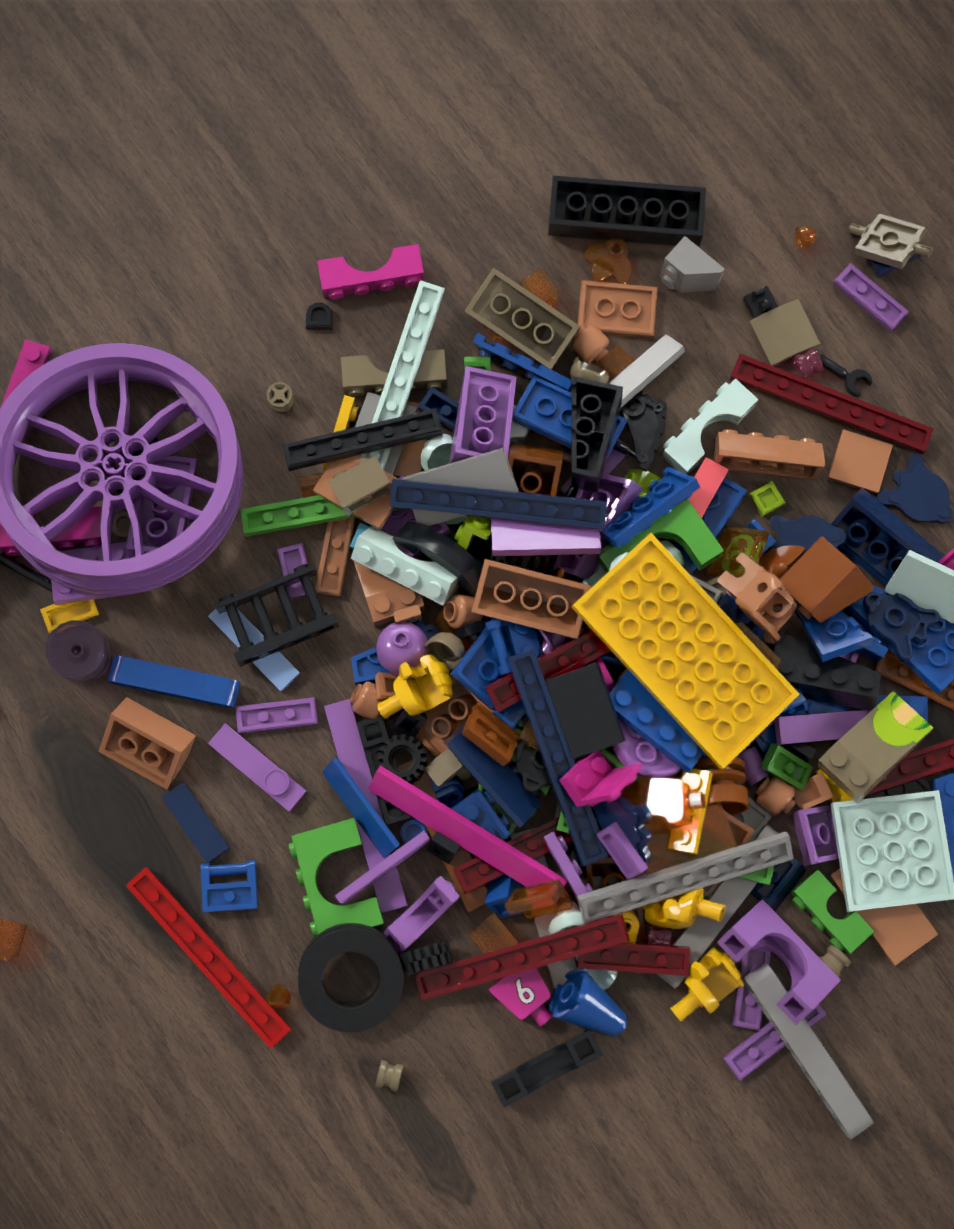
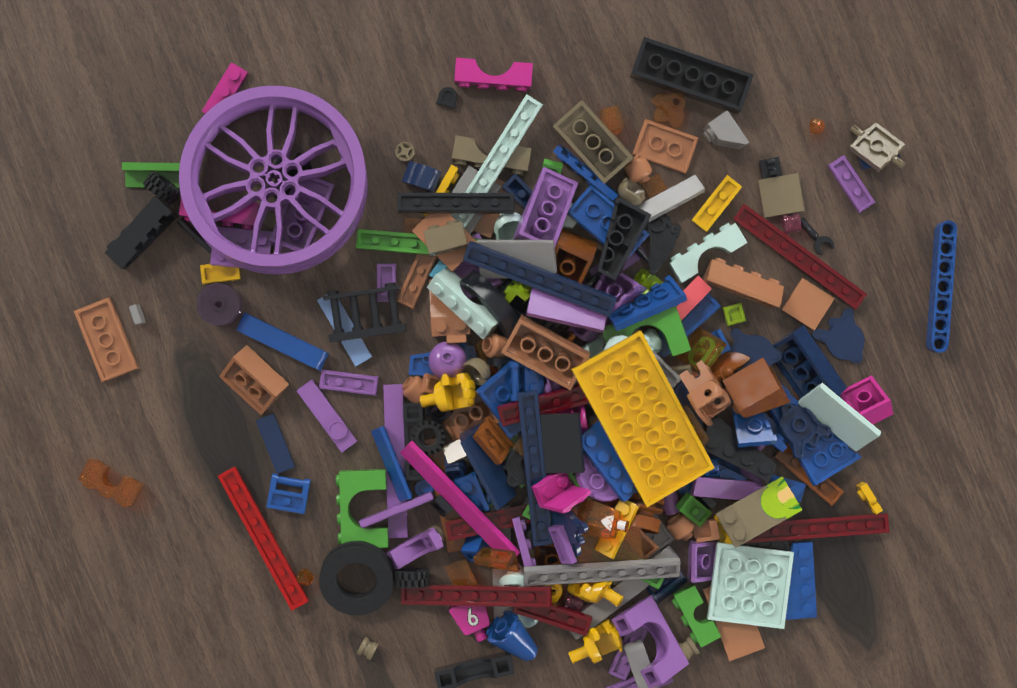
camera: 15 degrees right, 10 degrees up
none -> dark blue piece [401,161,443,193]
none -> yellow plate [691,175,742,232]

